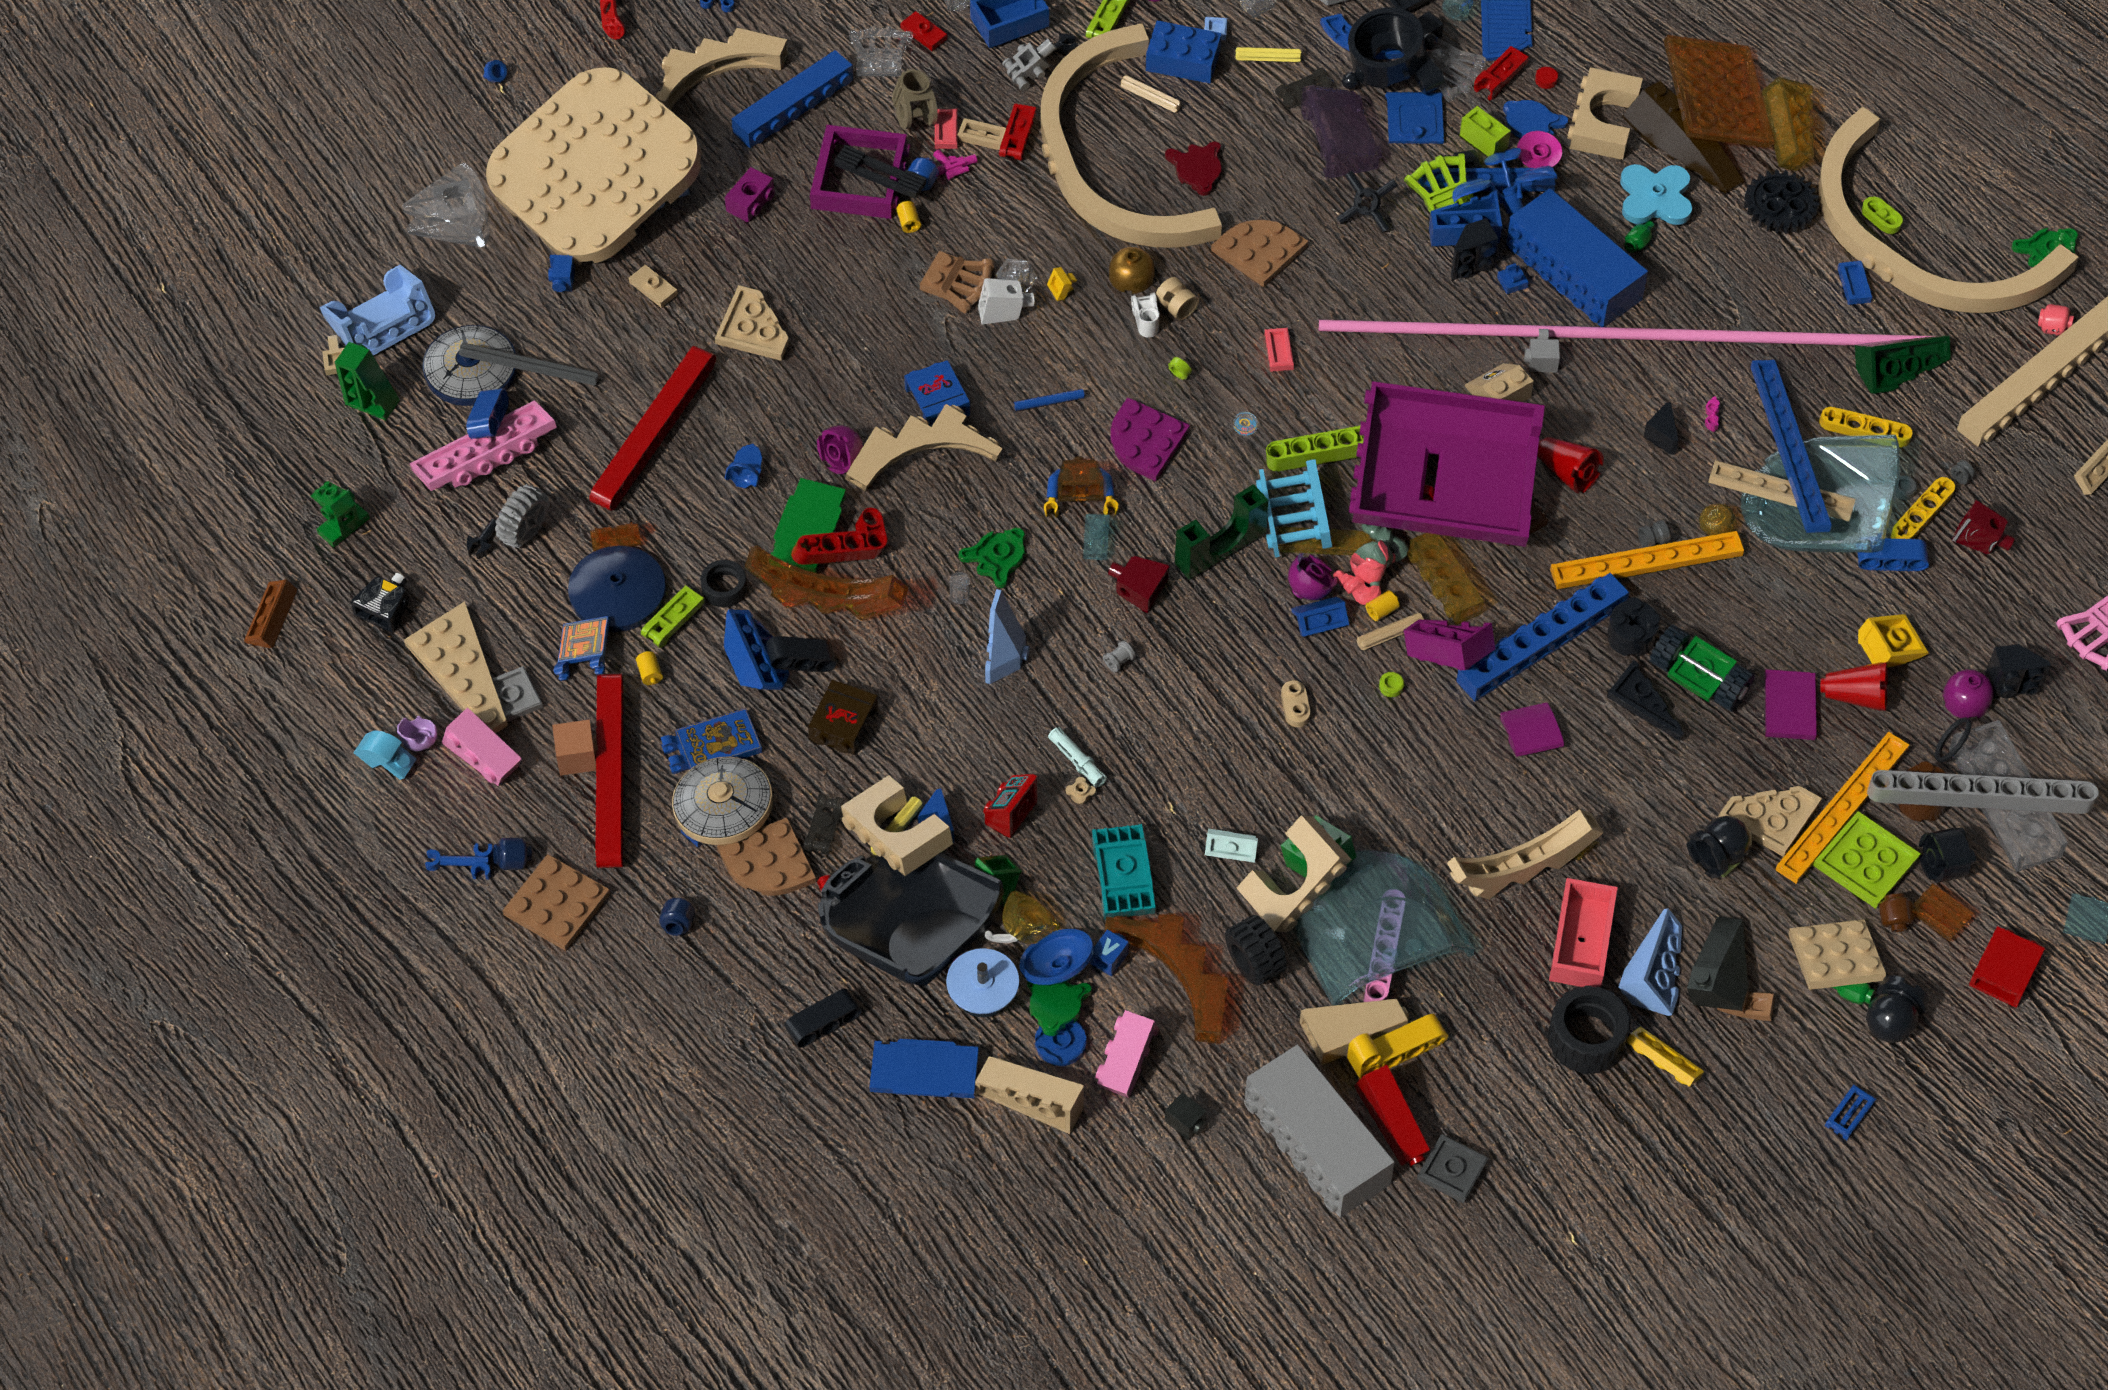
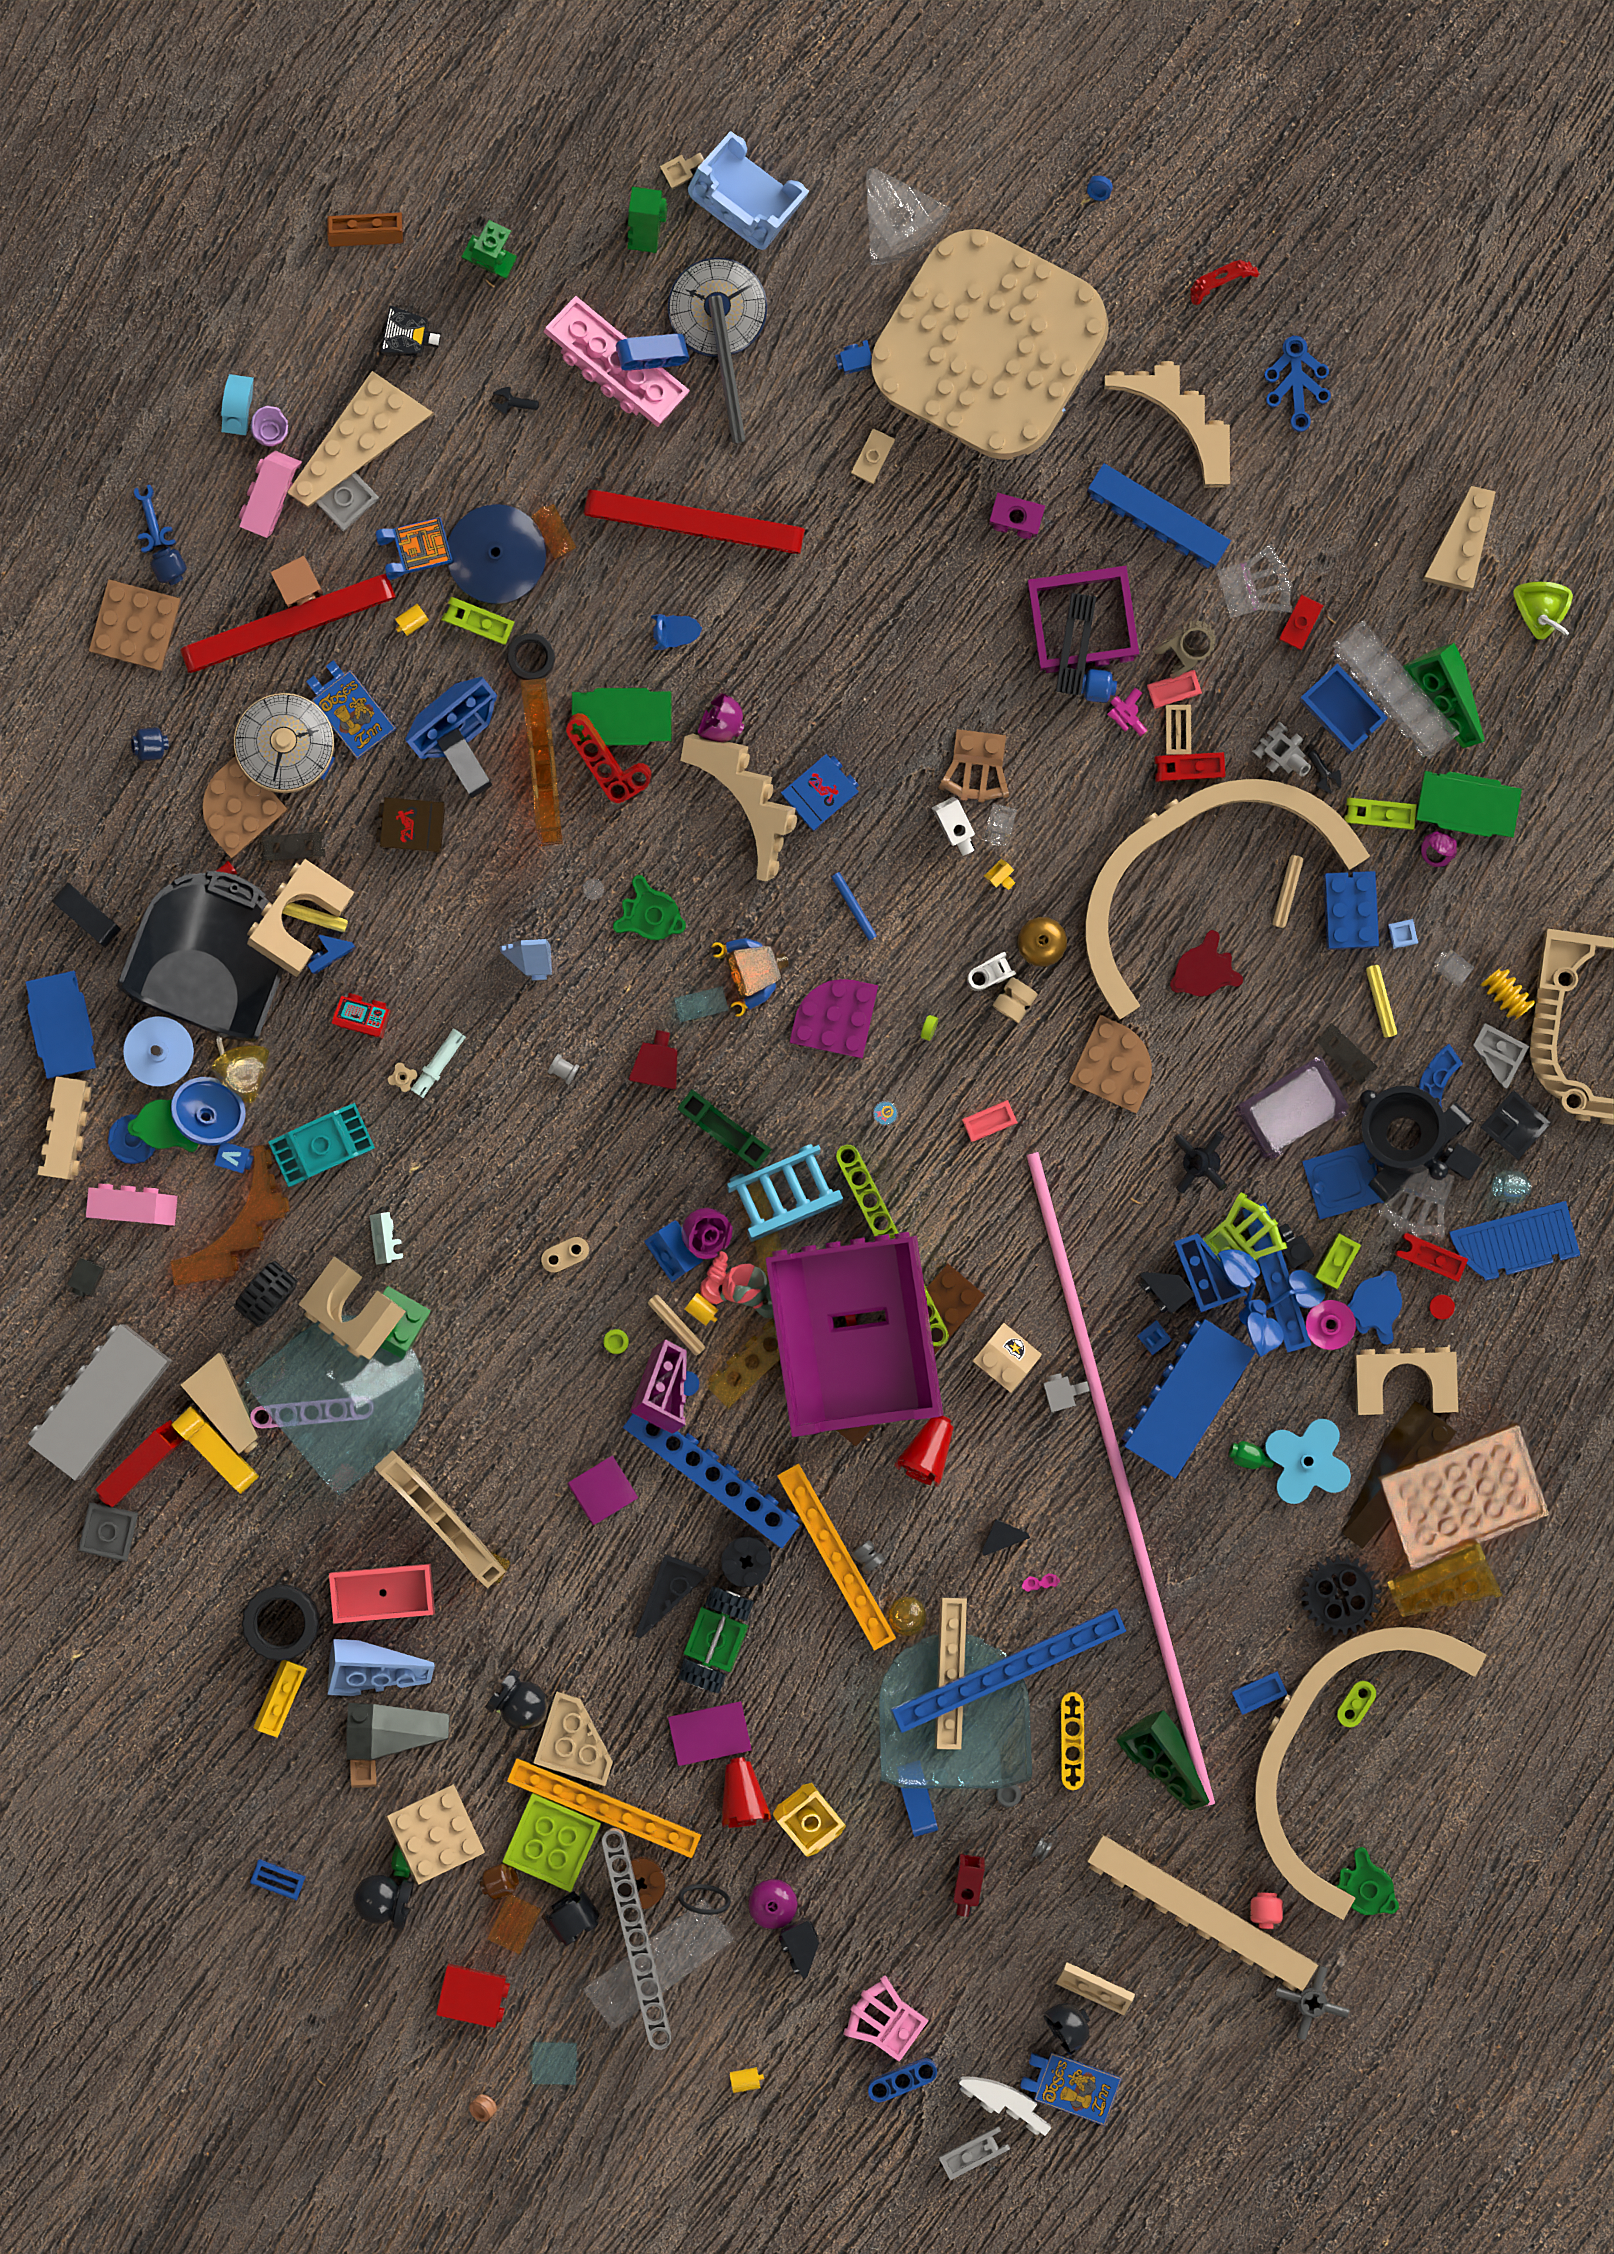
camera: 75 degrees right, 30 degrees up
light grey gear [495,484,550,548] -> none
tan plate [715,285,789,361] -> none
yellow piece [896,201,921,233] -> none
green slope [975,855,1022,913] -> none
yellow beam [1891,477,1955,539] -> none

